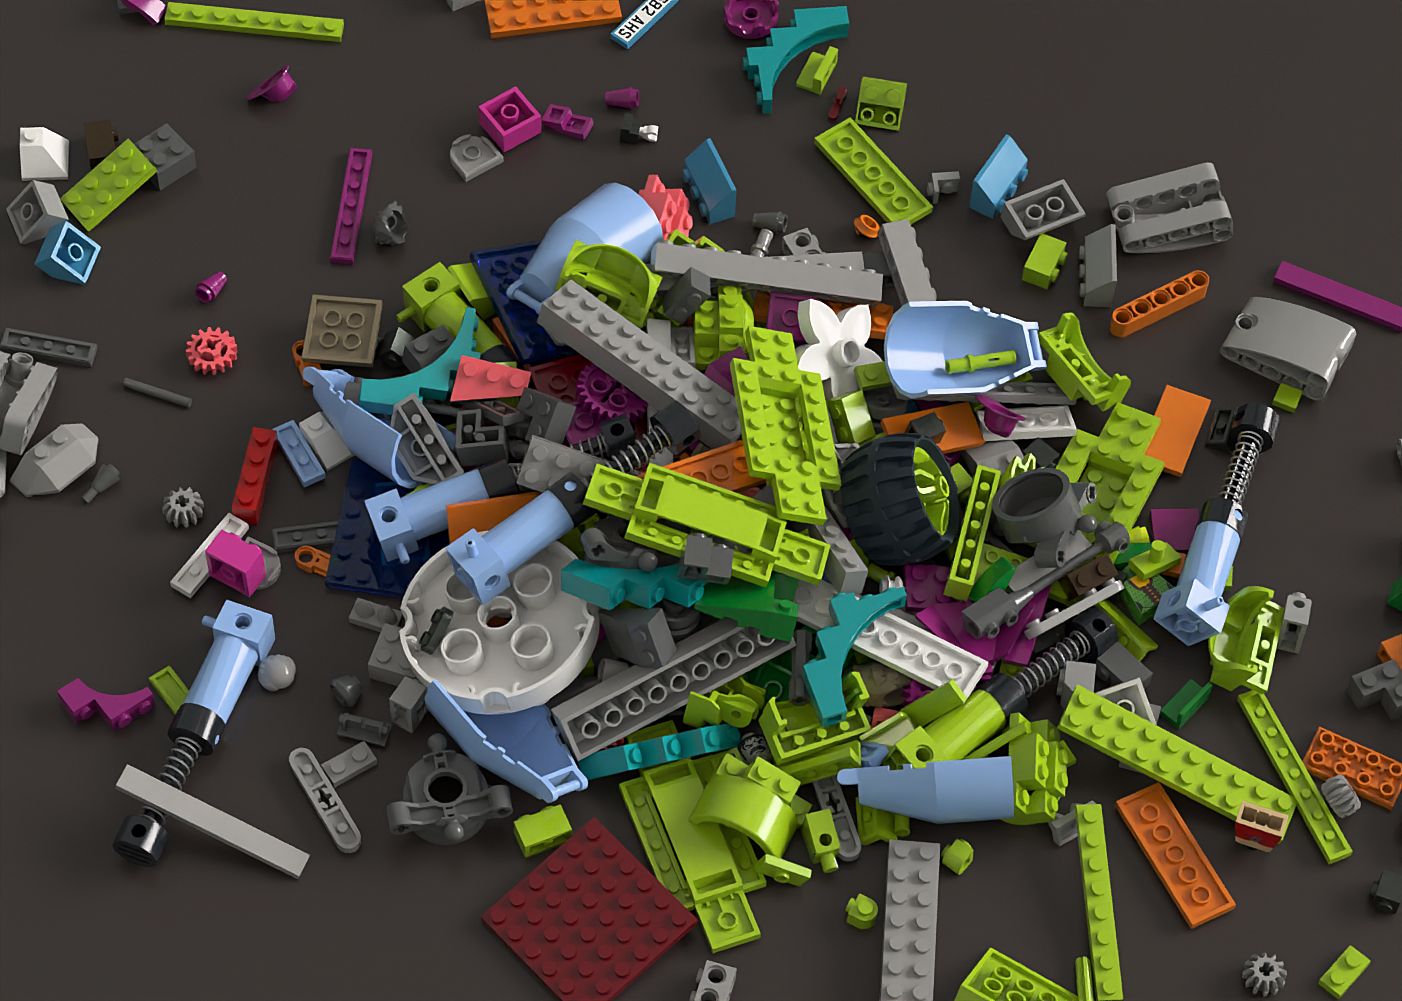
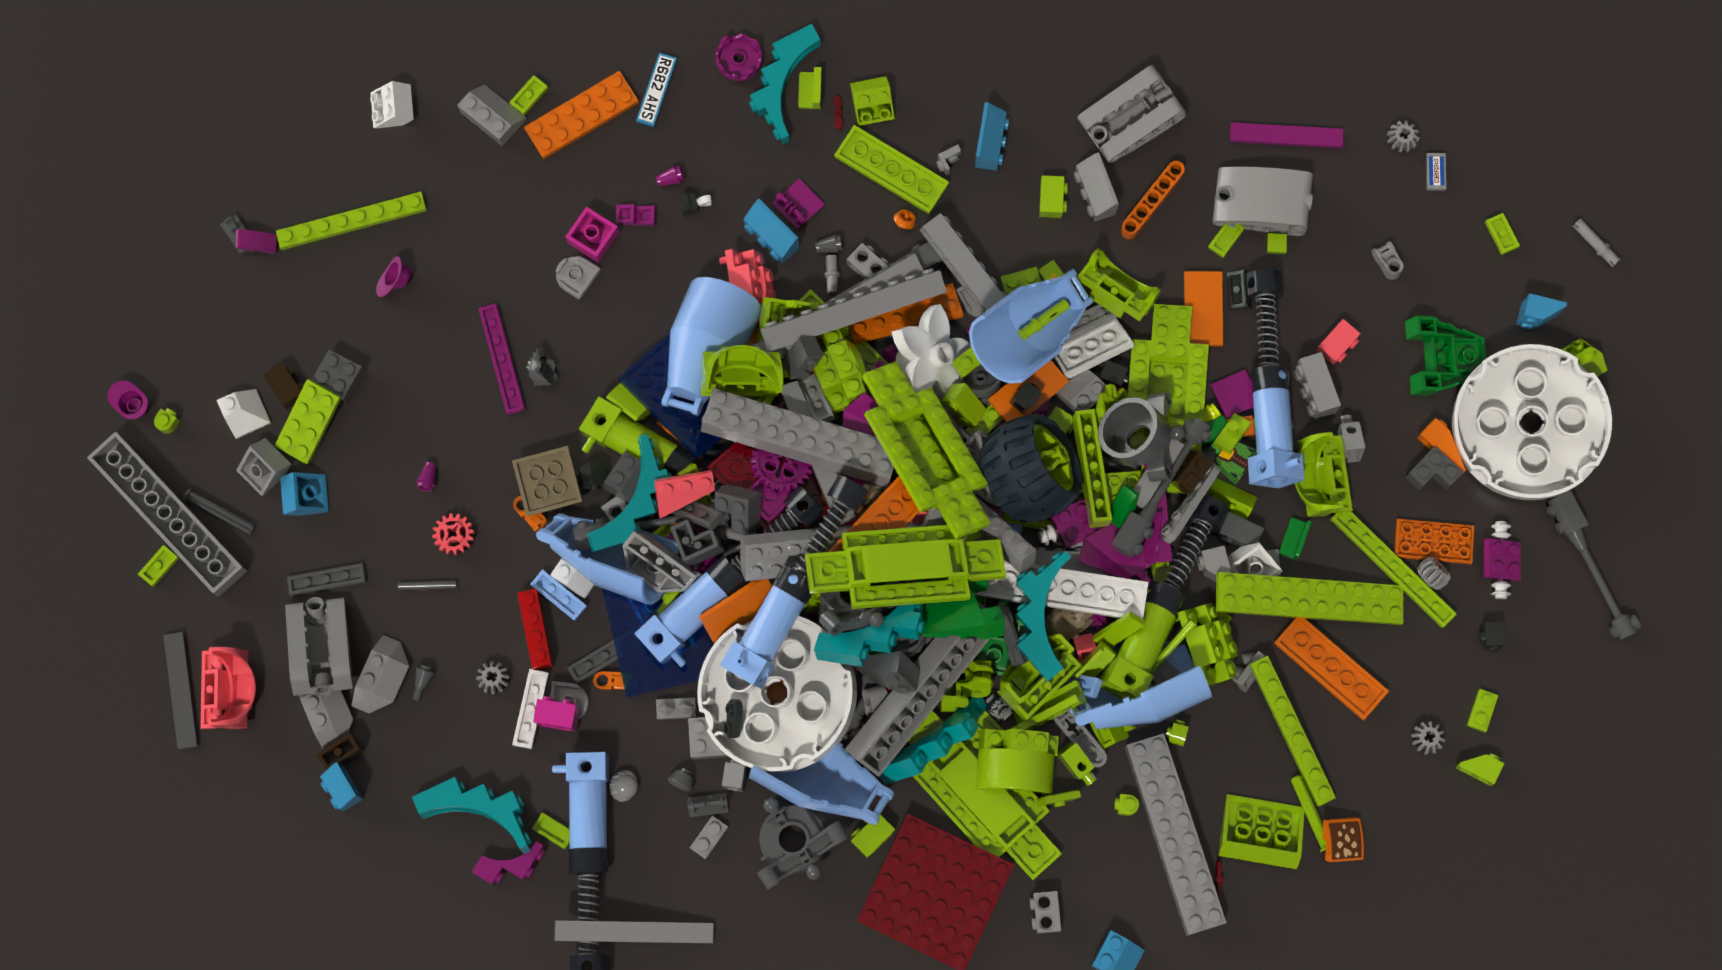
camera: 15 degrees left, 20 degrees up
light grey piece [289,748,361,853] -> none
dark grey brick [678,533,734,585] -> none
magenta tile [766,291,817,344] -> none
magenta piece [975,395,1026,438] -> none
light grey slope [1001,179,1086,240] -> none
tan torso [1235,800,1288,852] -> none
none -> teal arch [412,777,531,854]
none -> magenta hinge [772,178,825,229]
none -> lime tile [1208,223,1245,258]
none -> light grey brick [1293,352,1341,421]
none -> coral brick [1316,319,1361,365]

